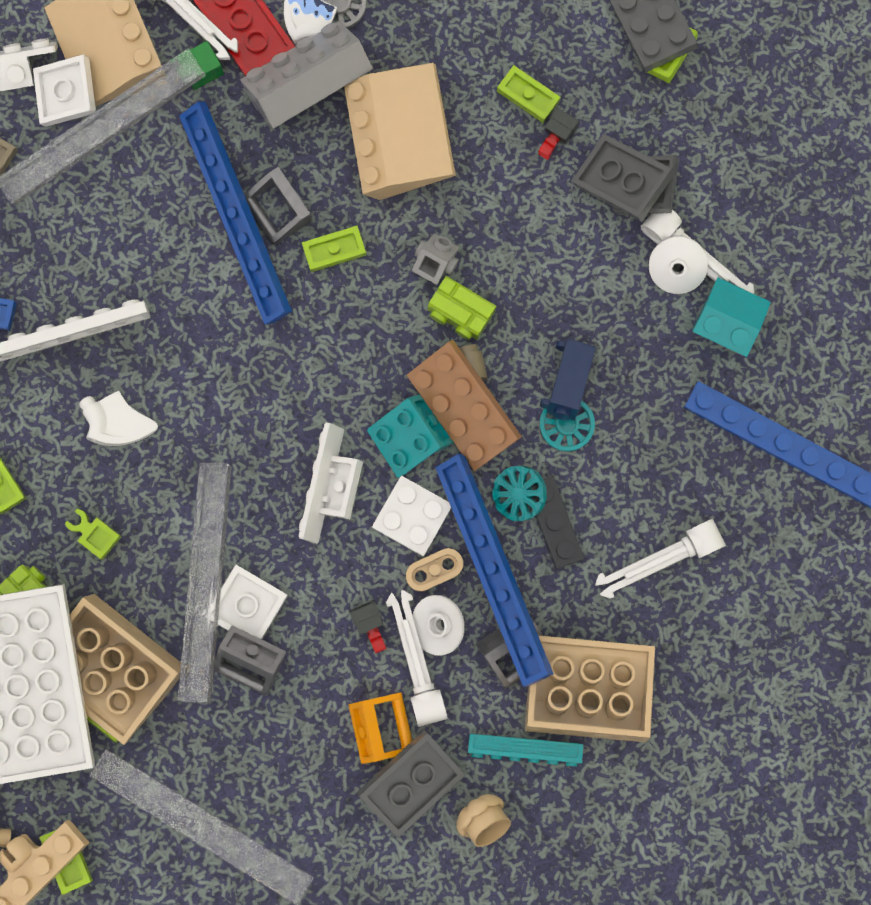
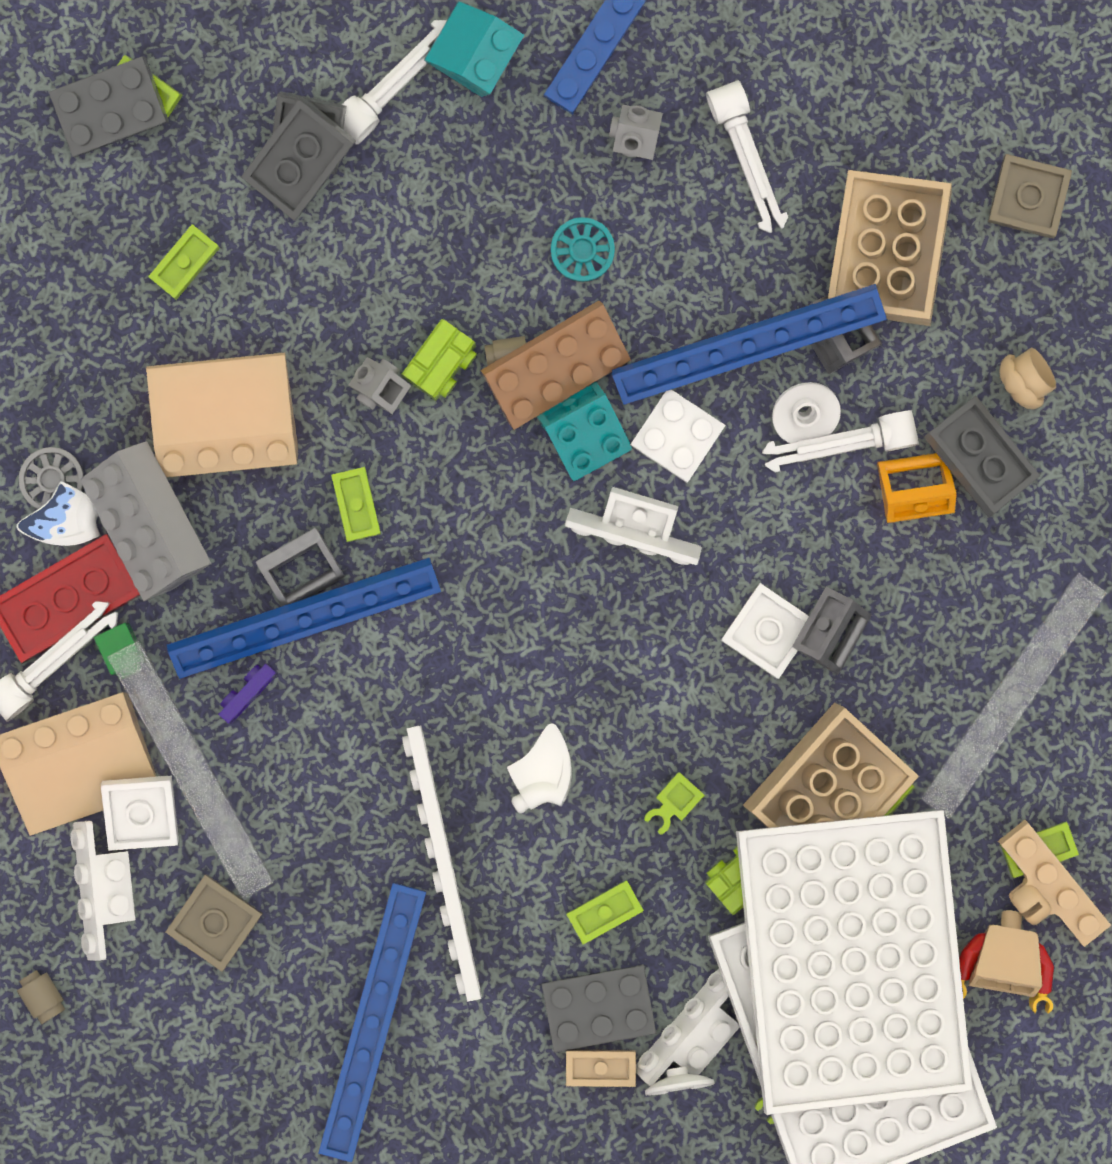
camera: 85 degrees left, 5 degrees up
clear plate [178,463,232,704] -> none
pearl dark grey piece [349,600,387,654] -> none
tan plate [406,548,463,592] -> none
teal piece [468,733,583,767] -> none
teal wheel [492,465,547,521] -> none
black plate [532,476,584,570] -> none
pearl dark grey piece [538,107,579,160] -> none
dark blue brick [540,338,596,421] -> none
white dish [649,236,708,294] -> none
none -> dark purple plate [218,664,279,724]
none -> light grey brick [609,105,663,160]
none -> dark tan plate [987,154,1072,239]

